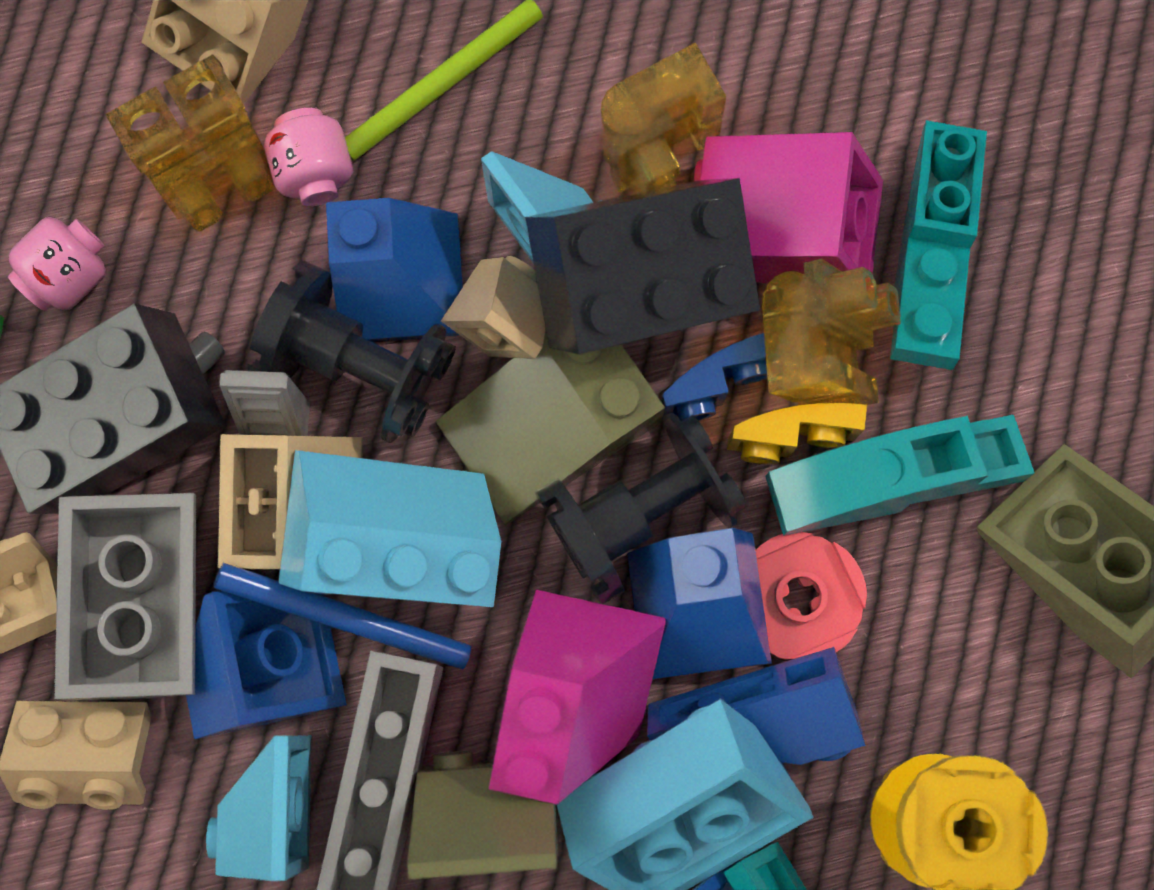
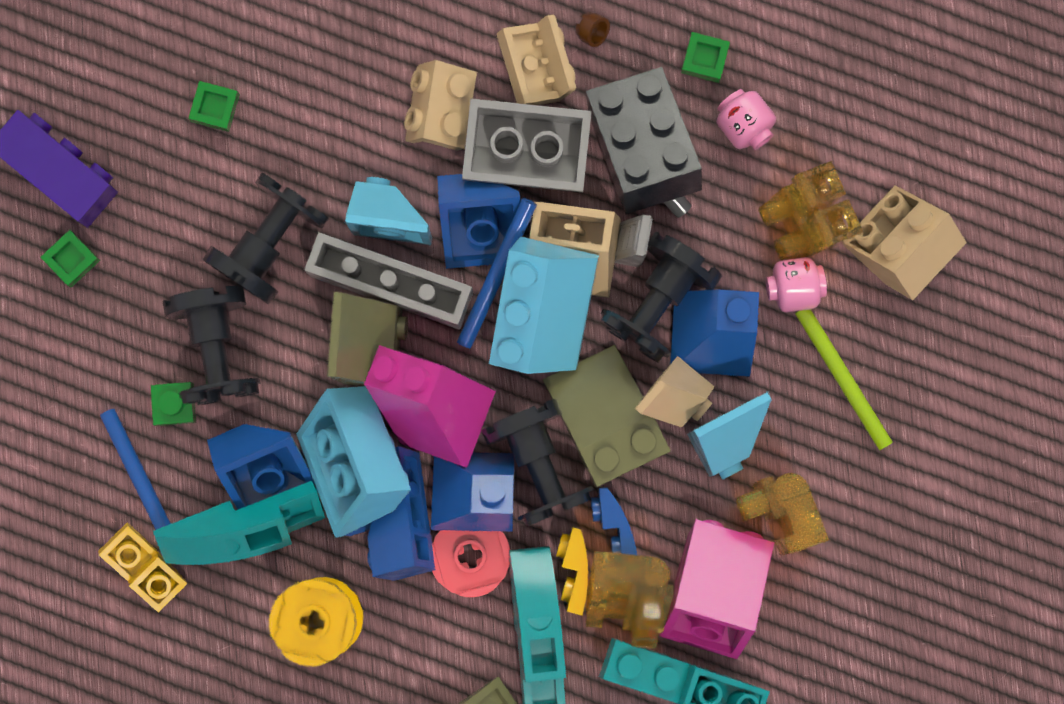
camera: 95 degrees right, 5 degrees up
black brick [525,178,760,354] -> none

